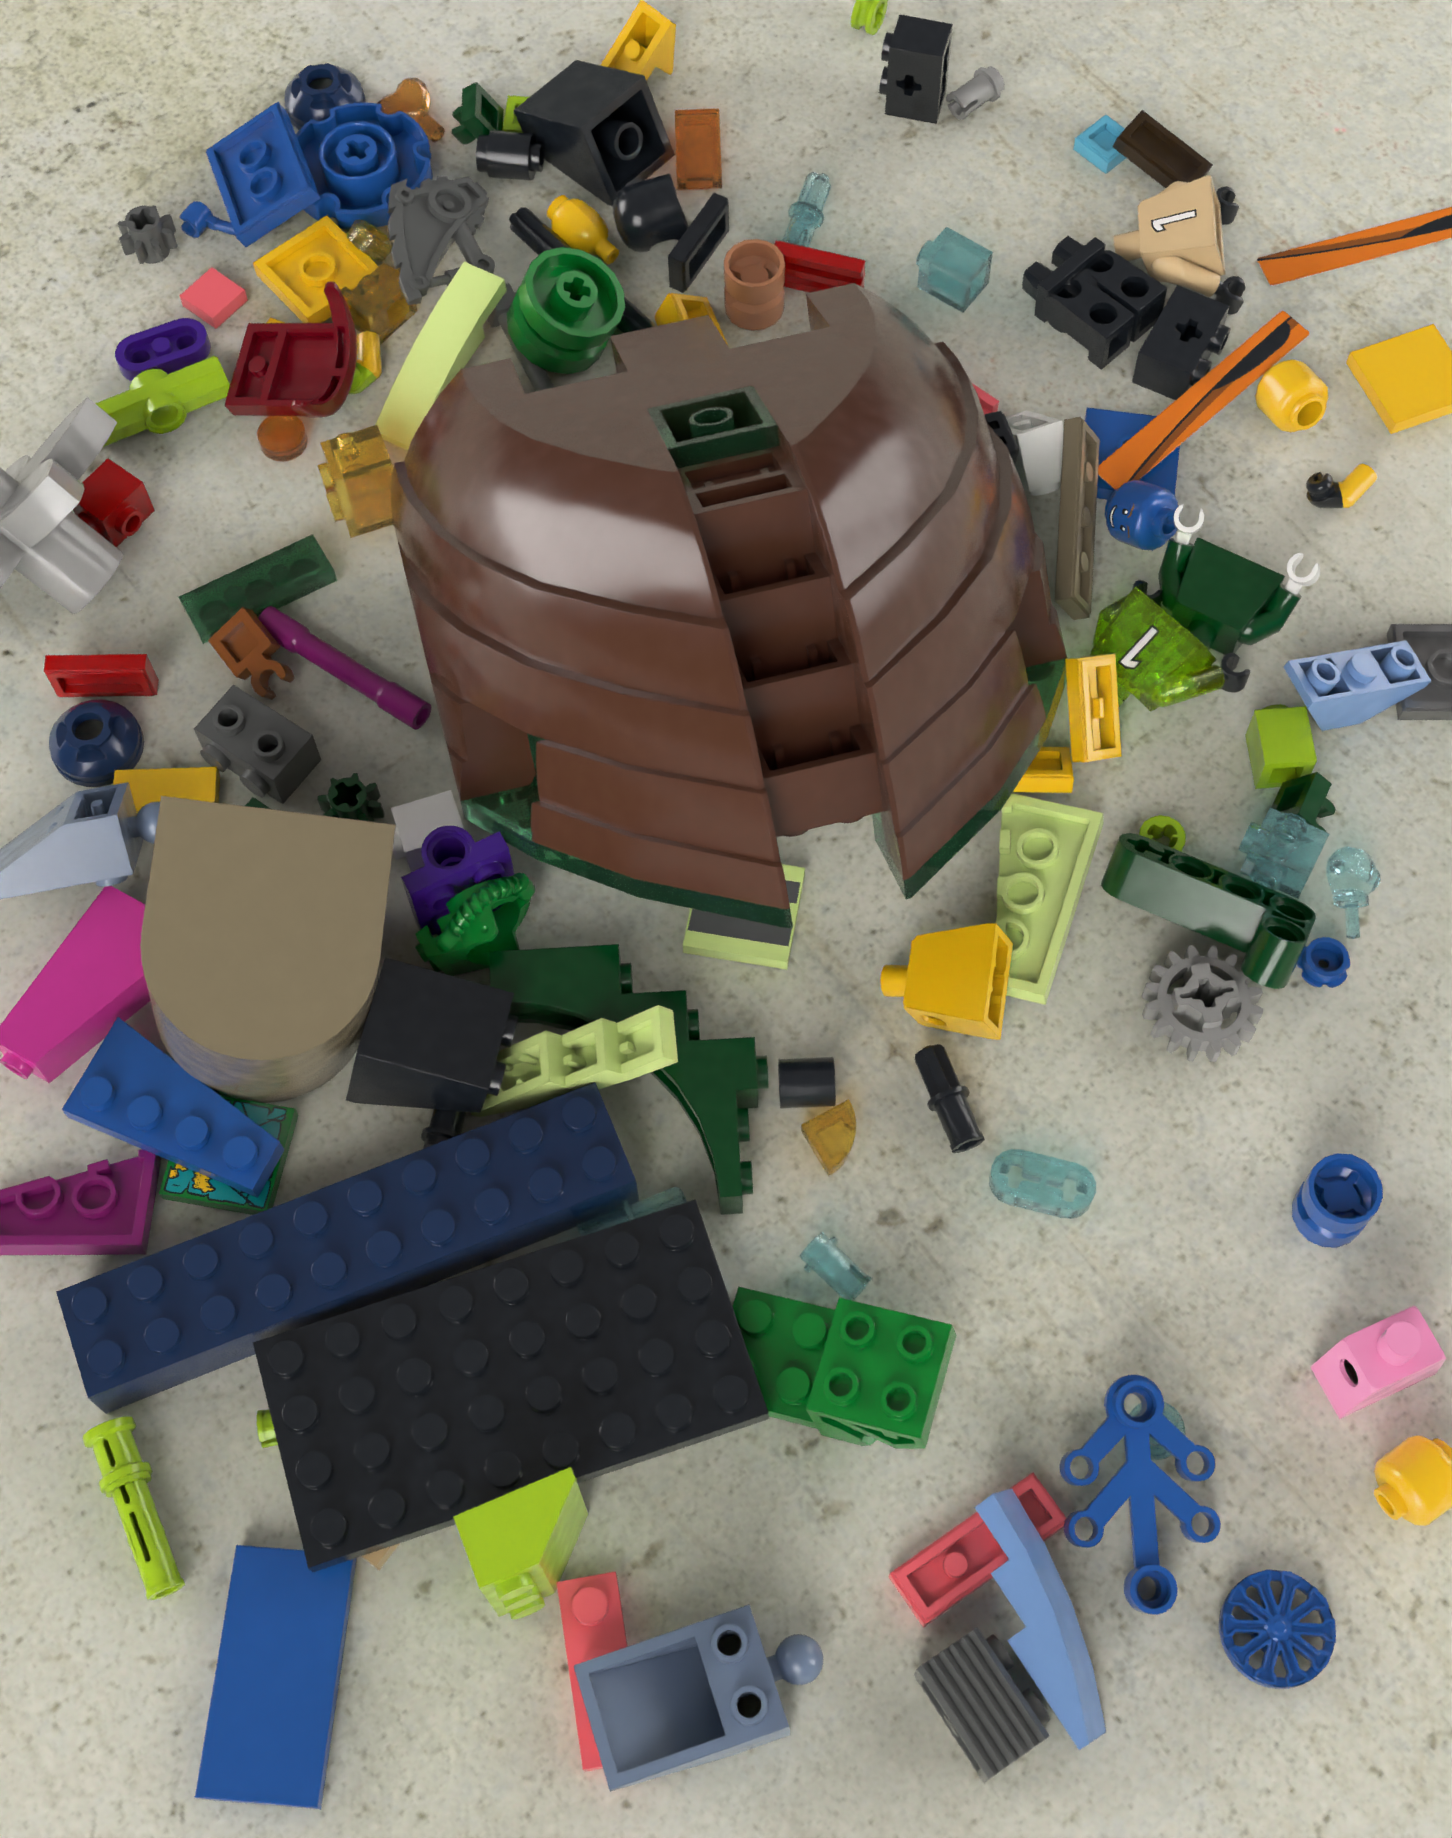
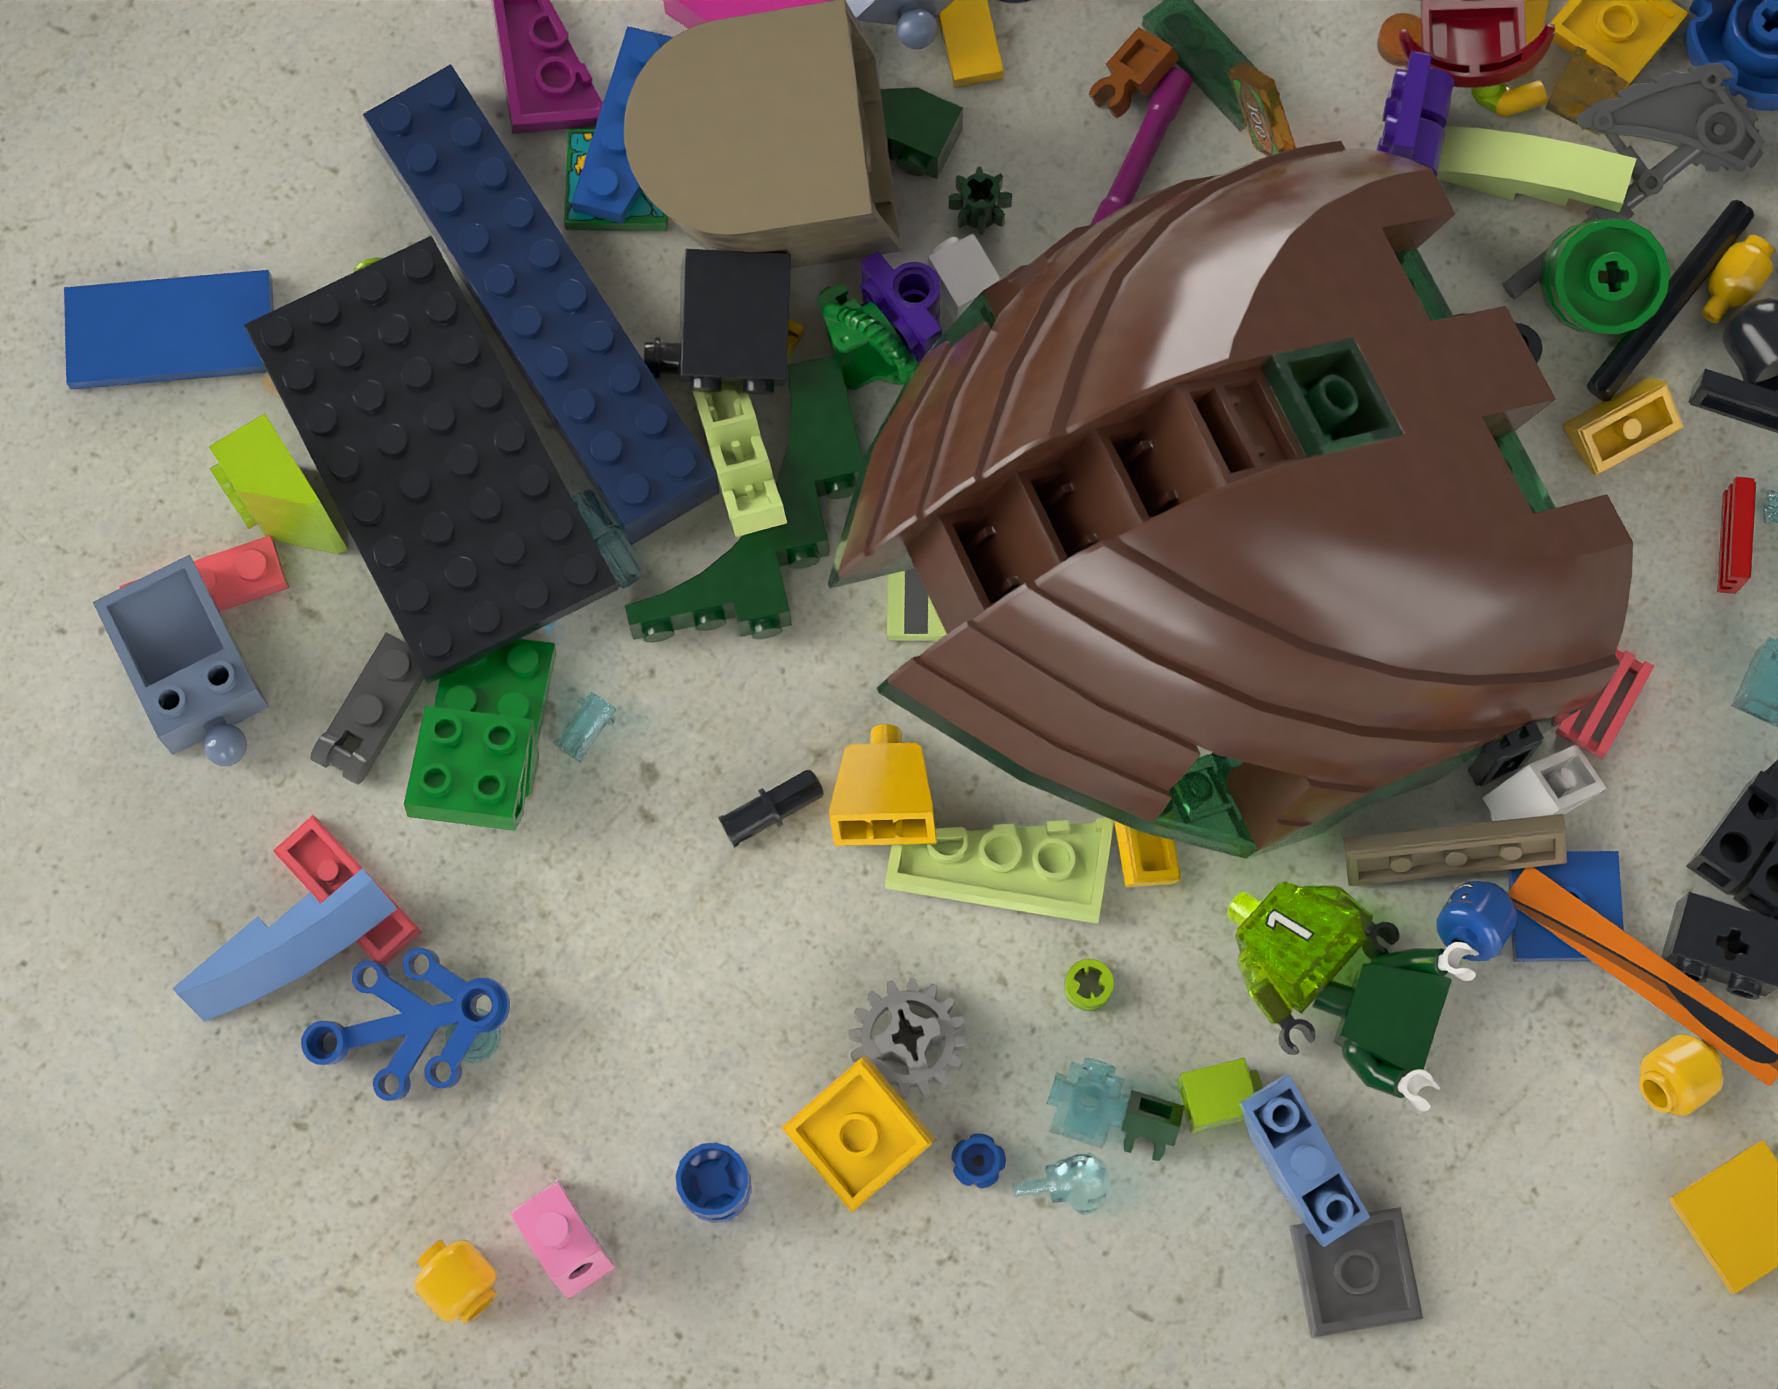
camera: 80 degrees right, 10 degrees up
lime pin [82,1416,185,1600] -> none
dark grey brick [194,685,321,804] -> none
clear yellow brick [317,425,393,538] -> none
clear yellow tile [346,219,393,262] -> none
nougat wheel [724,239,785,331] -> none
black beam [778,1057,836,1109] -> none
clear yellow tile [801,1099,856,1177] -> none
dark grey brick [914,1627,1050,1783] -> none
clear light blue beam [989,1149,1096,1219] -> none
yellow tile [1065,654,1122,763] -> none
dark green beam [1101,833,1316,989] -> none
blue wheel [1219,1570,1336,1689] -> none
arm [1306,464,1377,508] -> none
none -> dark grey plate [310,632,424,785]
none -> yellow tile [781,1055,937,1212]
none -> clear orange tile [1228,61,1296,156]
none -> dark purple plate [1376,51,1454,177]

